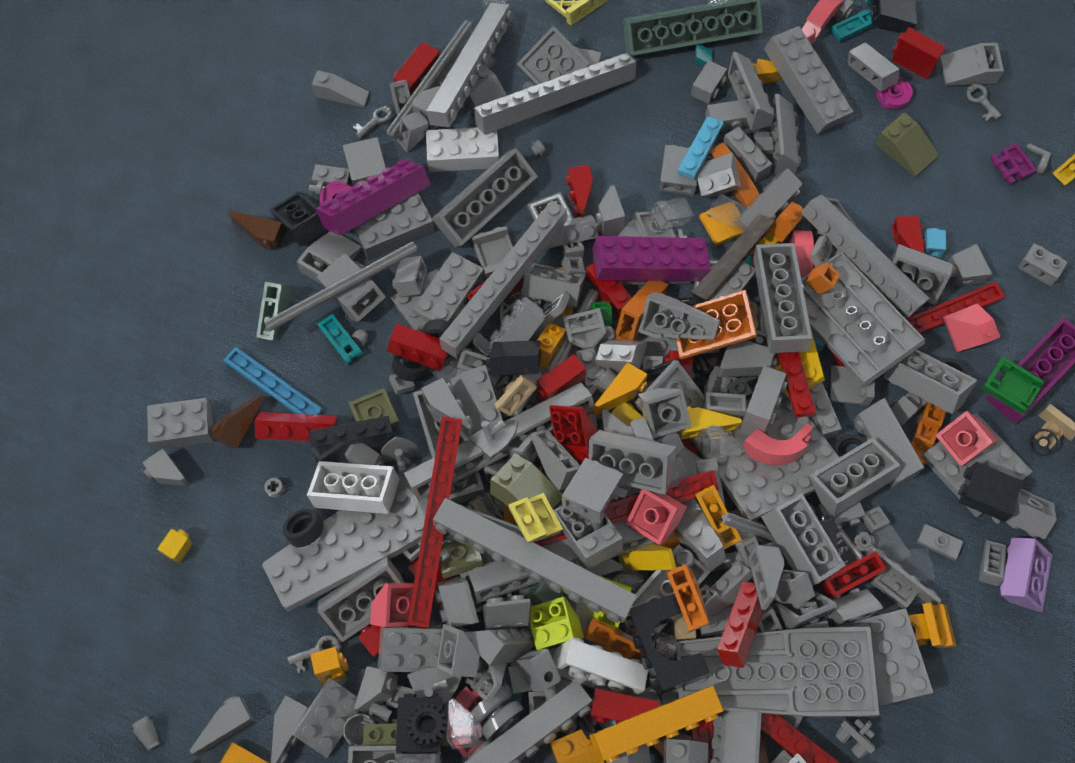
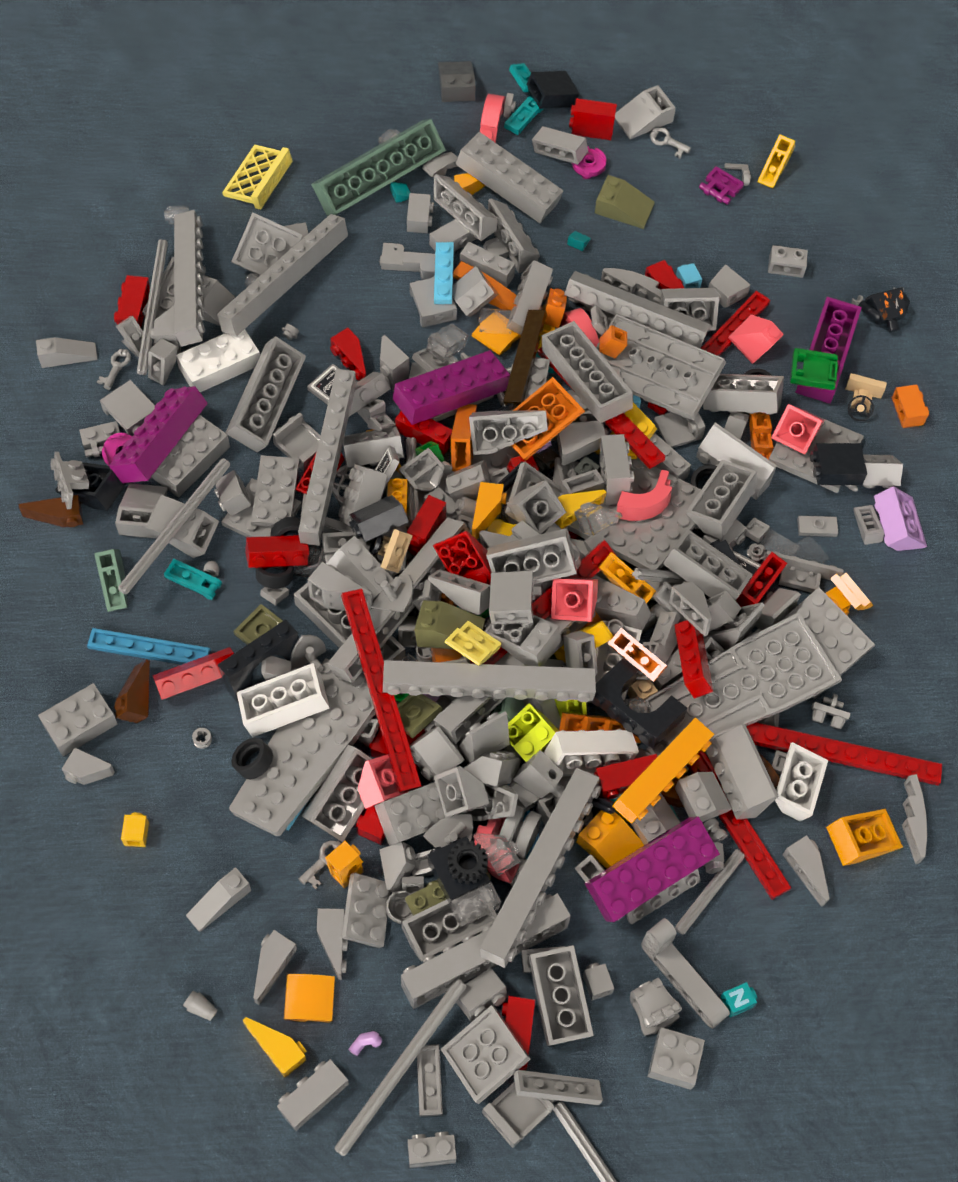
camera: 30 degrees left, 5 degrees down
none -> light grey bracket [51,452,89,509]
none -> light grey slope [186,867,251,933]
none -> light grey piece [380,243,435,280]
none -> light grey slope [422,152,458,177]
none -> light grey brick [563,631,598,675]
none -> teal slope [567,231,591,251]
none -> light grey slope [601,268,661,304]

